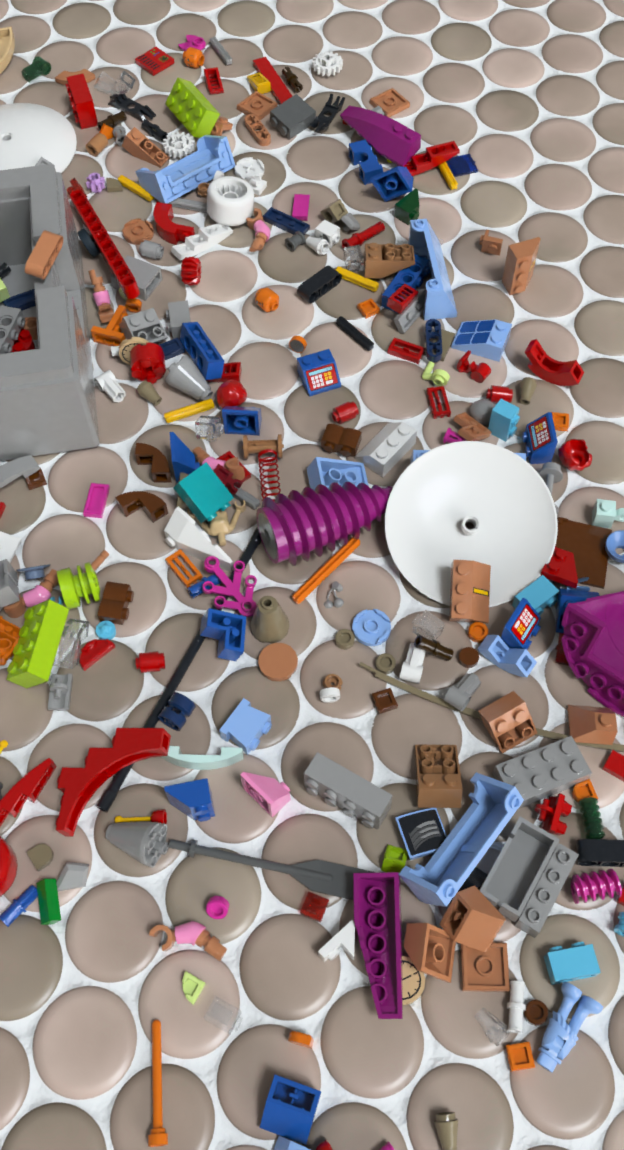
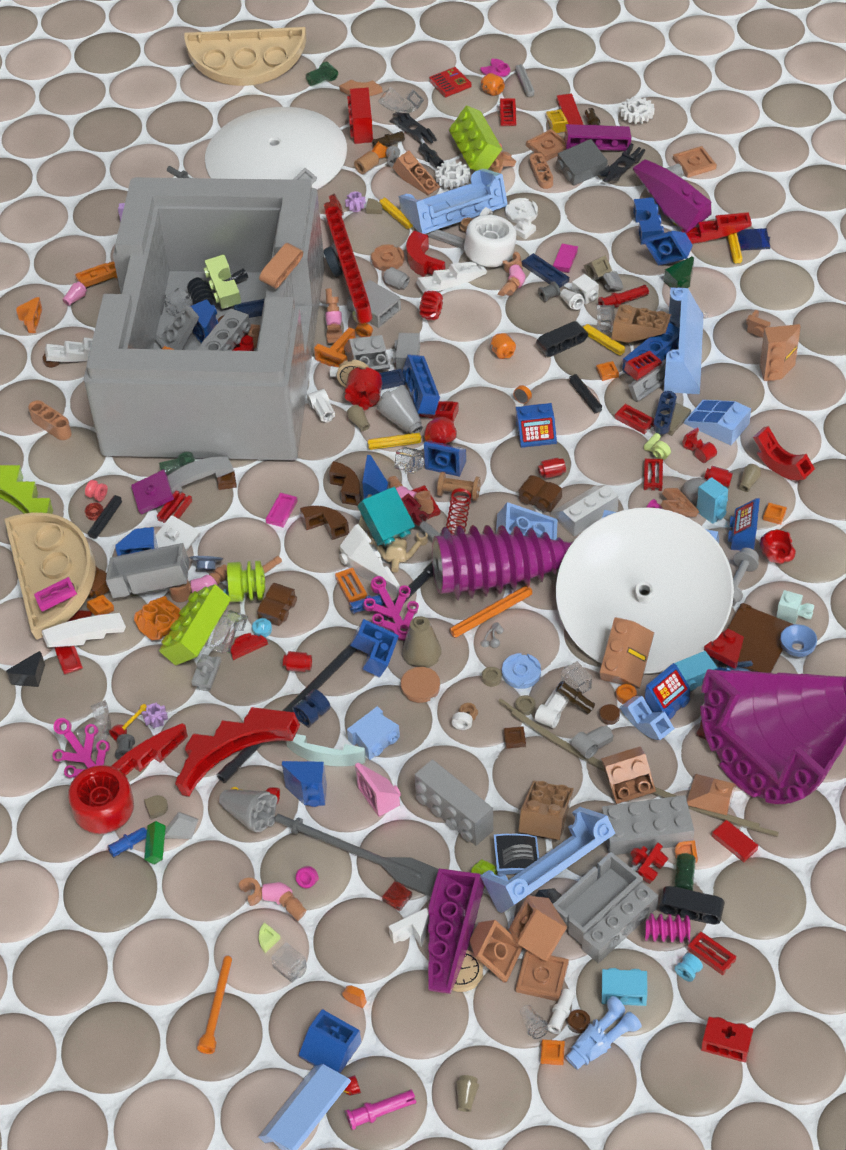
camera: 15 degrees right, 10 degrees down
none -> lavender gear [142,702,168,728]
none -> magenta brick [564,124,632,151]

